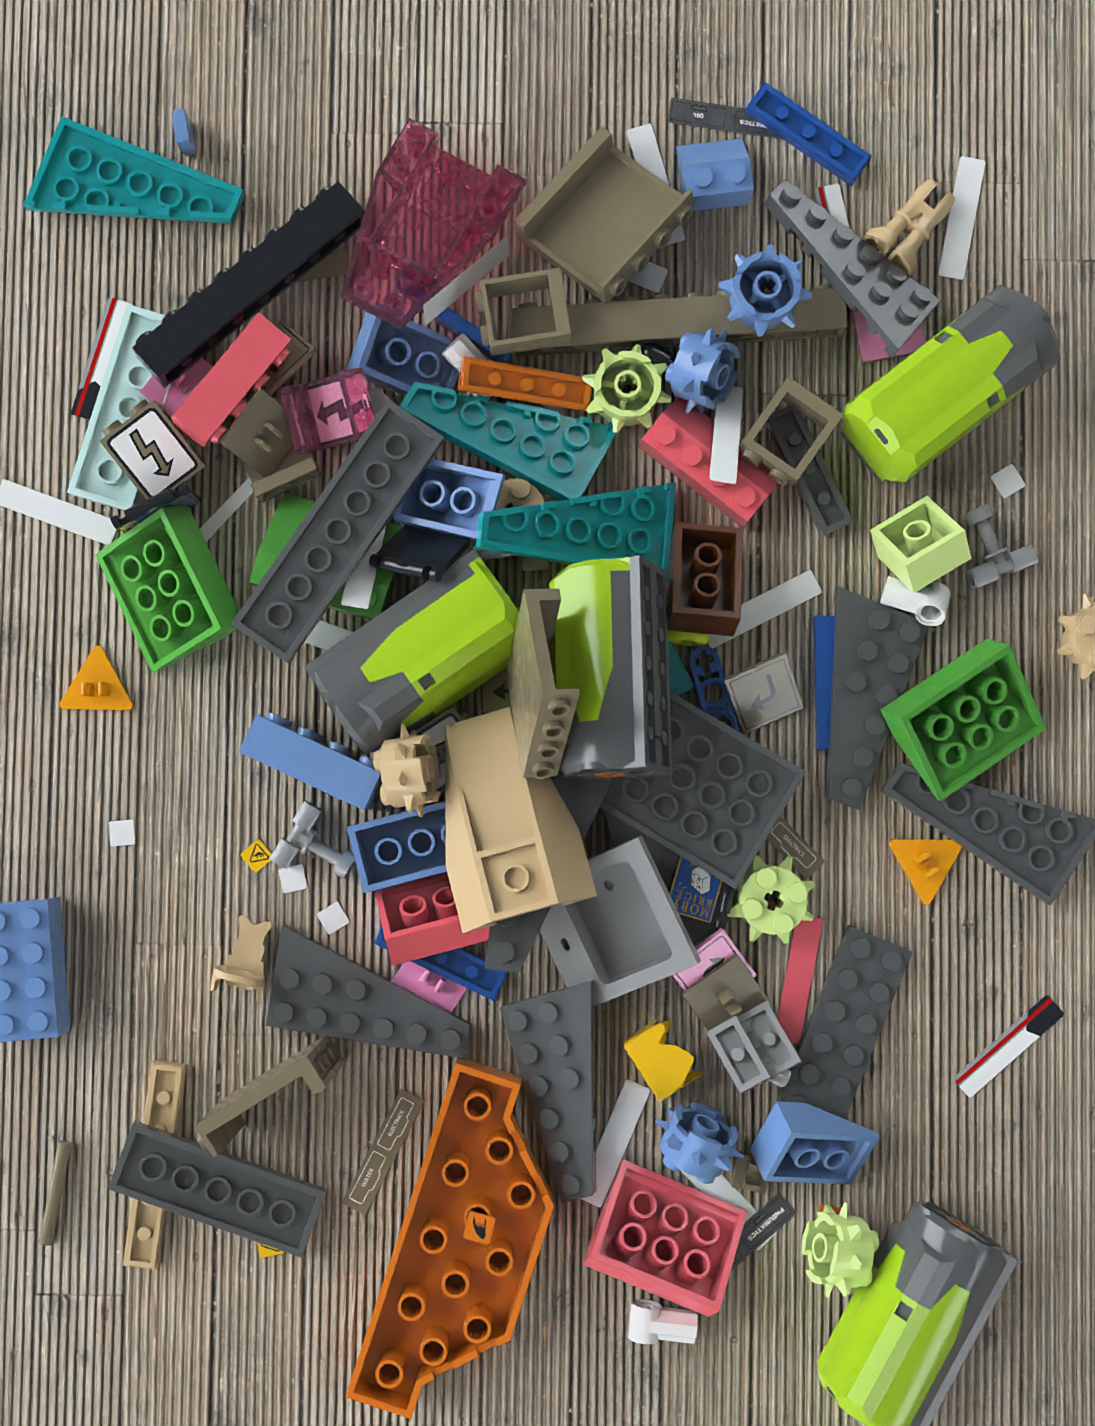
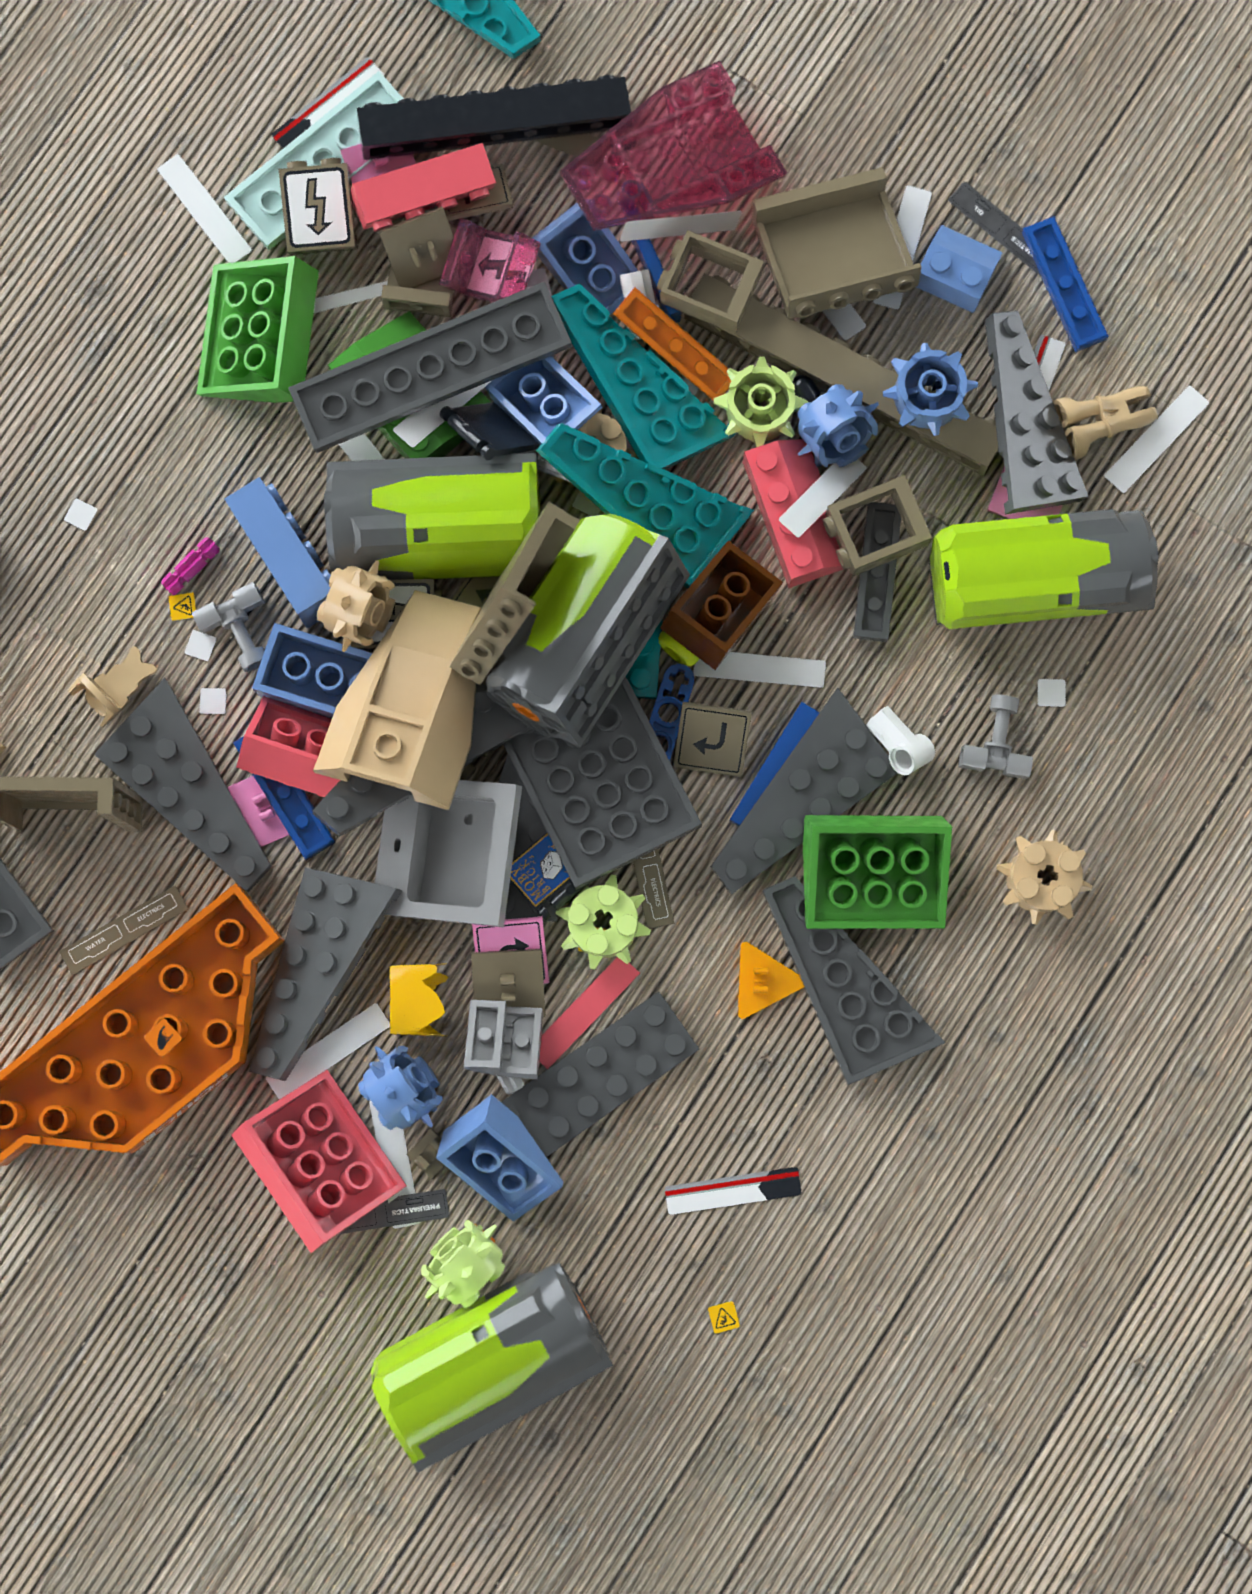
camera: 35 degrees right, 5 degrees down
light orange piece [59,645,134,710] -> none
black piece [110,481,202,533] -> none
white piece [628,1299,698,1344] -> none
yellowish green brick [870,496,972,593] -> none
none -> dark pink axle [161,537,220,595]
none -> yellow sticker [708,1301,740,1334]

